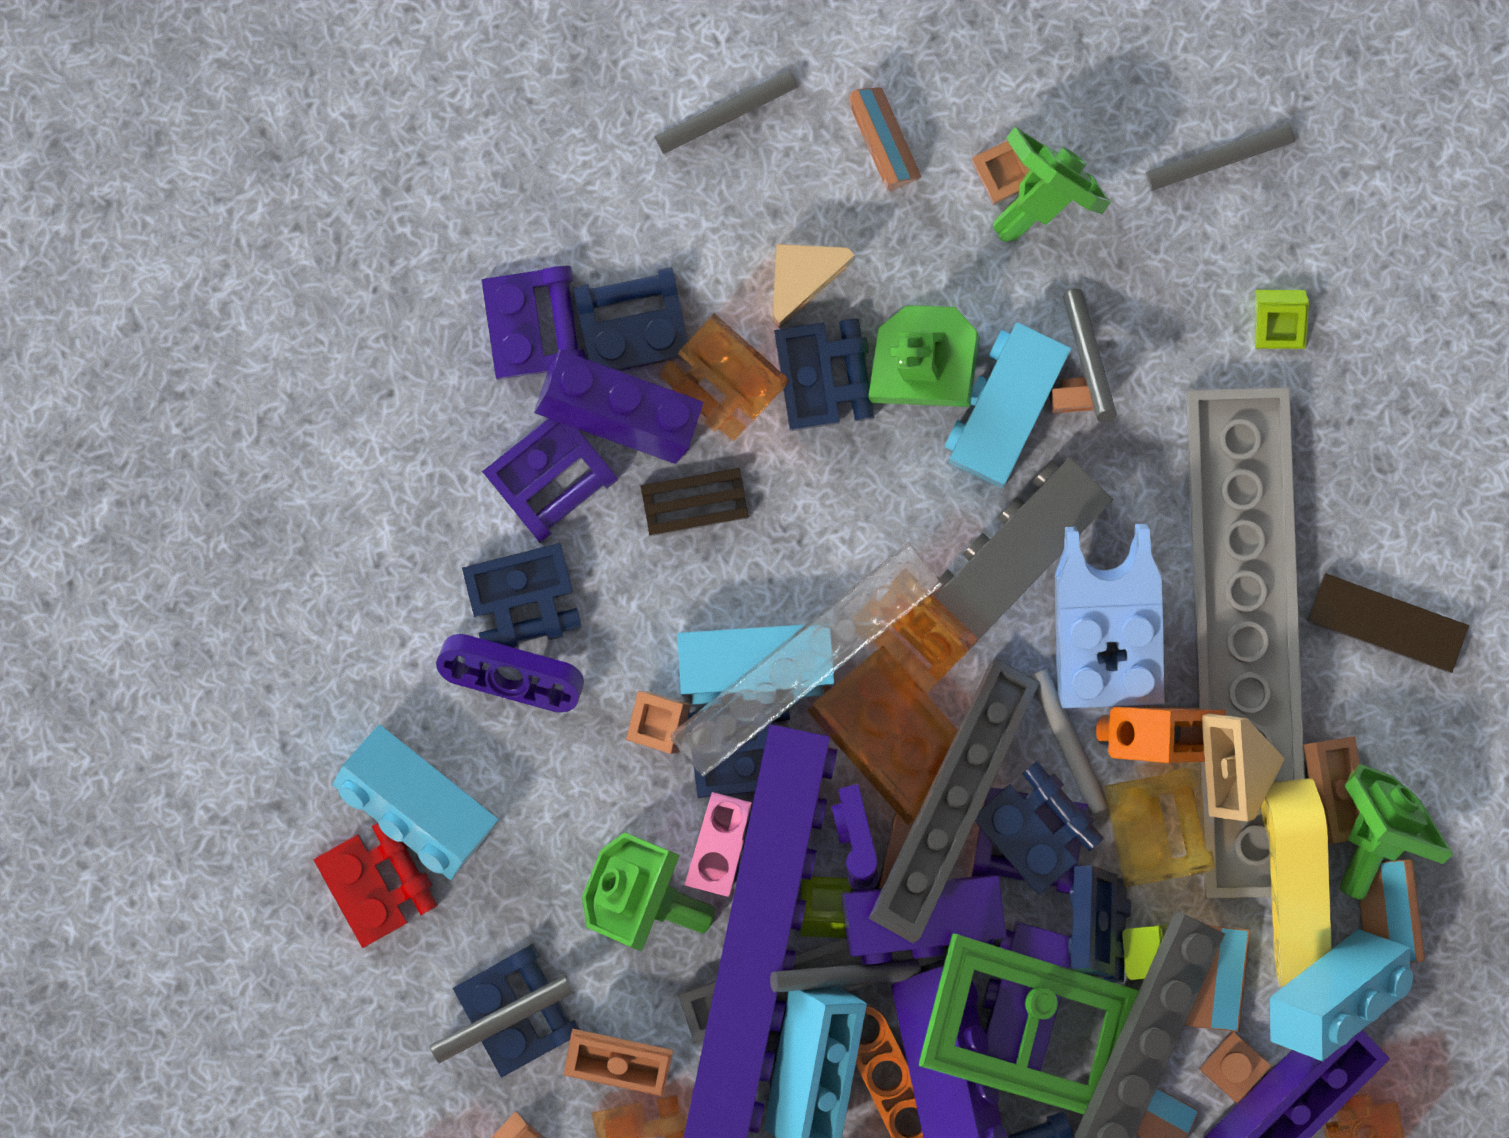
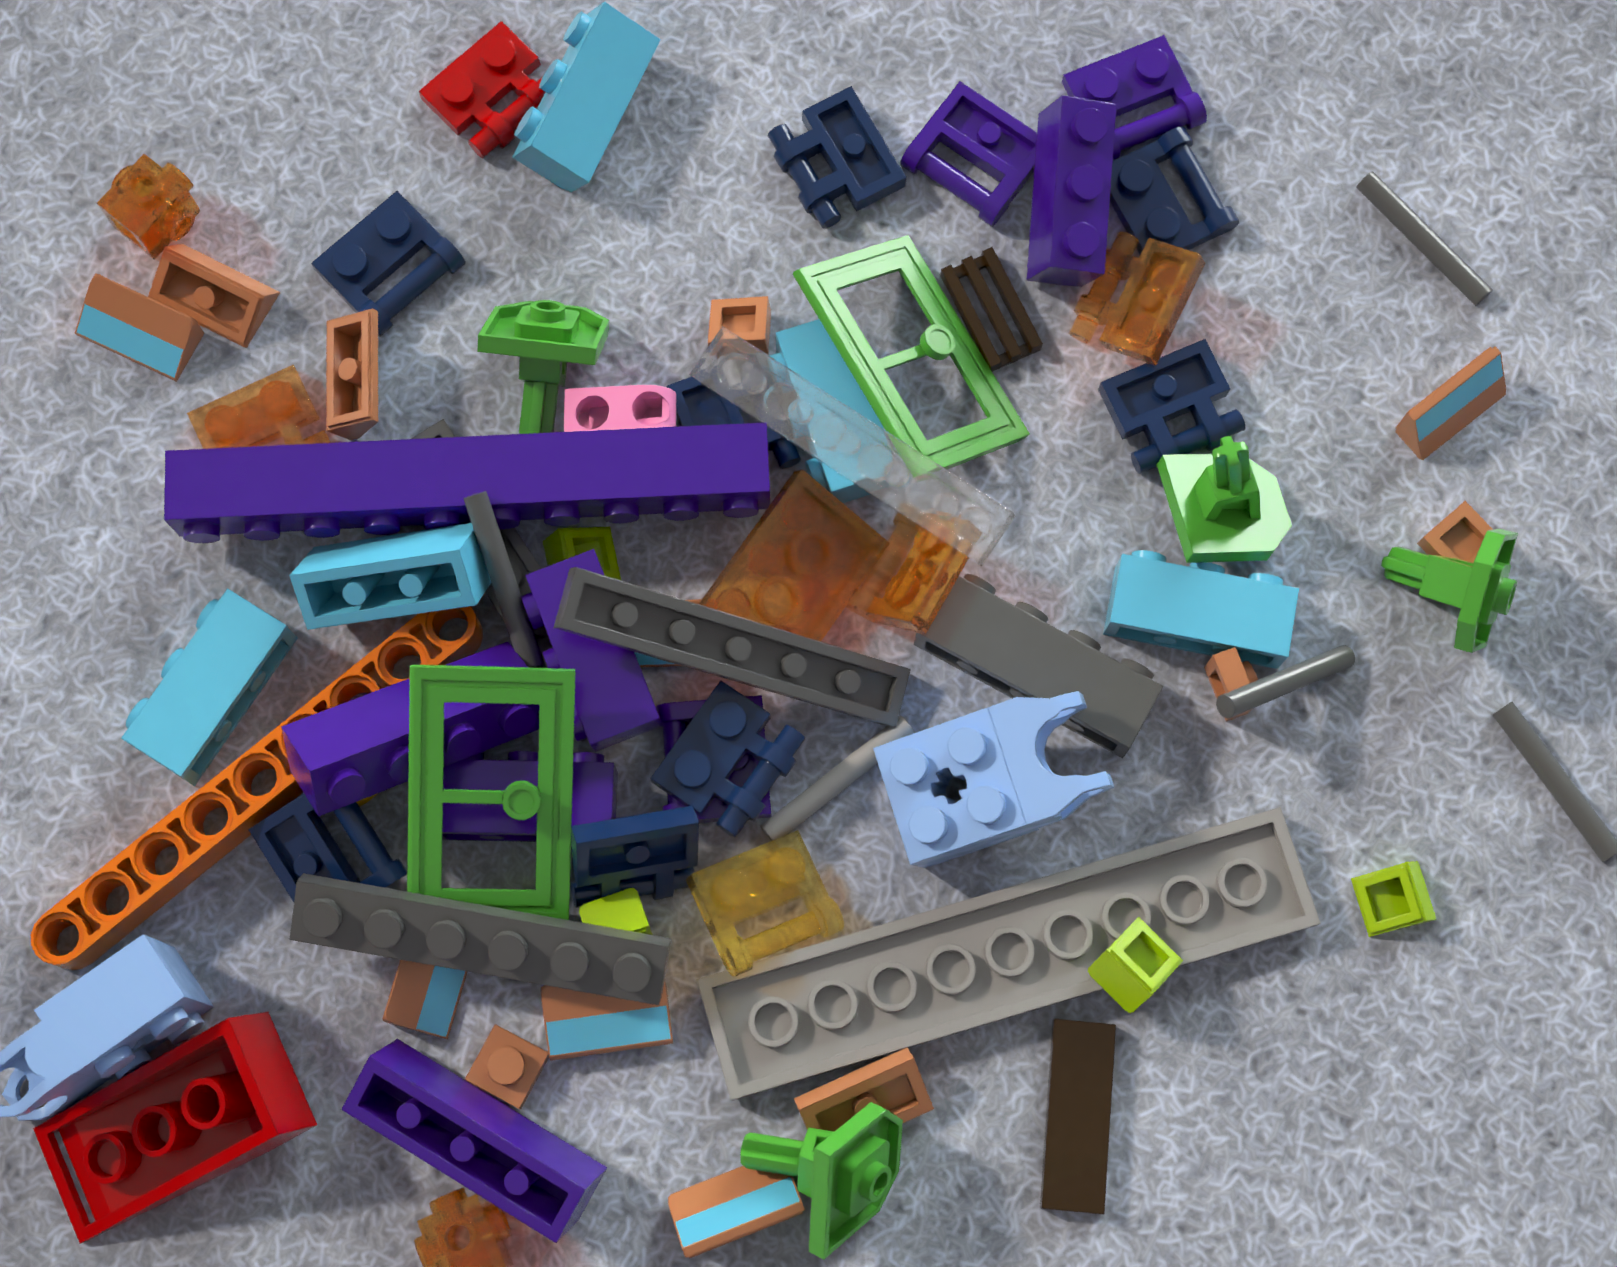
camera: 70 degrees right, 10 degrees down
dark grey bar [430,975,575,1063] -> none
dark purple beam [436,634,584,713] -> none
tan slope [773,244,855,328] -> none
dark purple plate [831,784,879,891] -> none
orange torso [1096,706,1226,763] -> none
tan slope [1201,714,1285,822] -> none
light yellow beam [1261,778,1332,987] -> none
medium azure brick [1270,929,1413,1061] -> none
none -> bright green door [792,235,1030,482]
none -> lime slope [1087,917,1183,1013]

